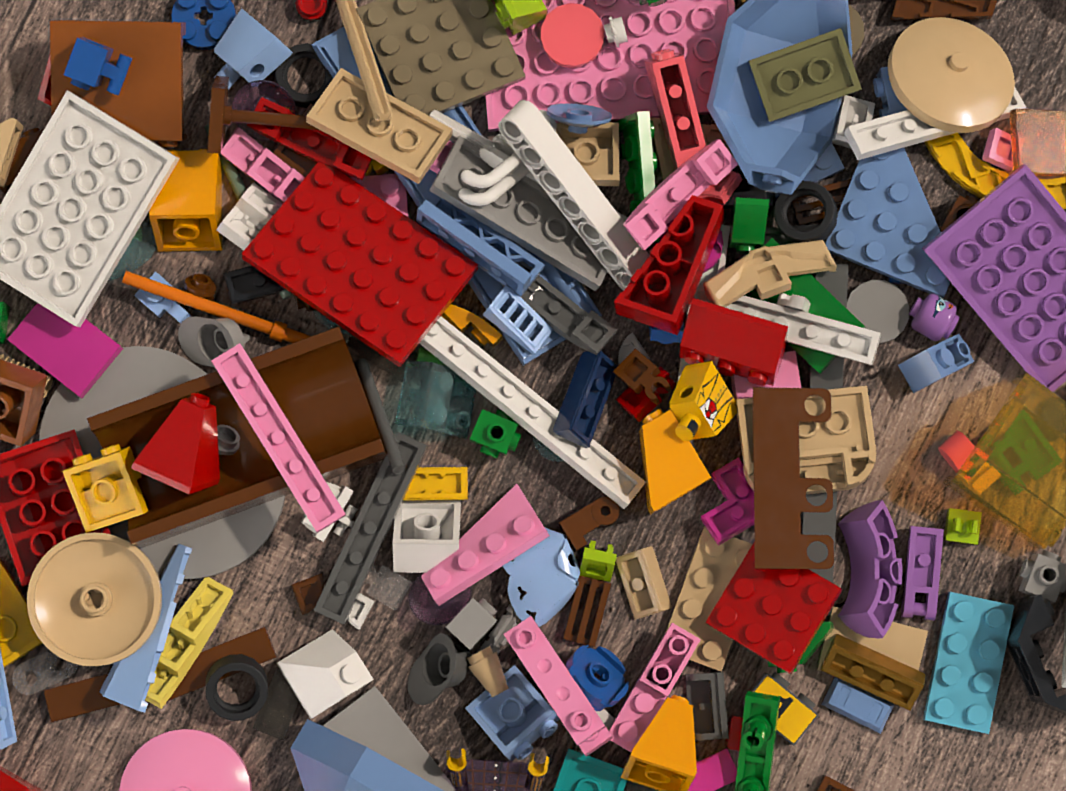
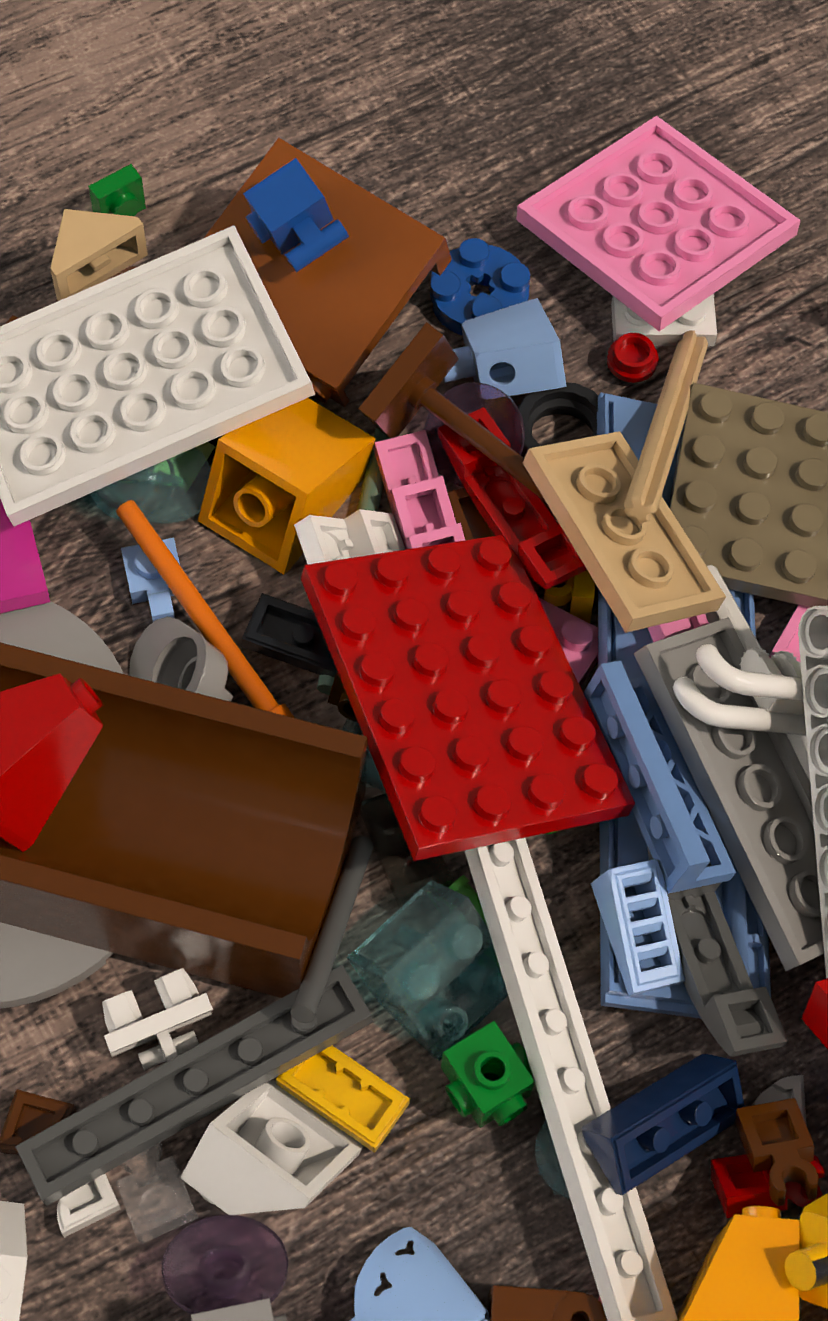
camera: 35 degrees right, 20 degrees down
reddish brown plate [182,273,217,301] -> none
bright pink plate [211,343,346,533] -> none
flat silver plate [217,425,240,455] -> none
bright pink wing [421,484,550,606] -> none
light orange slope [442,304,503,348] -> none

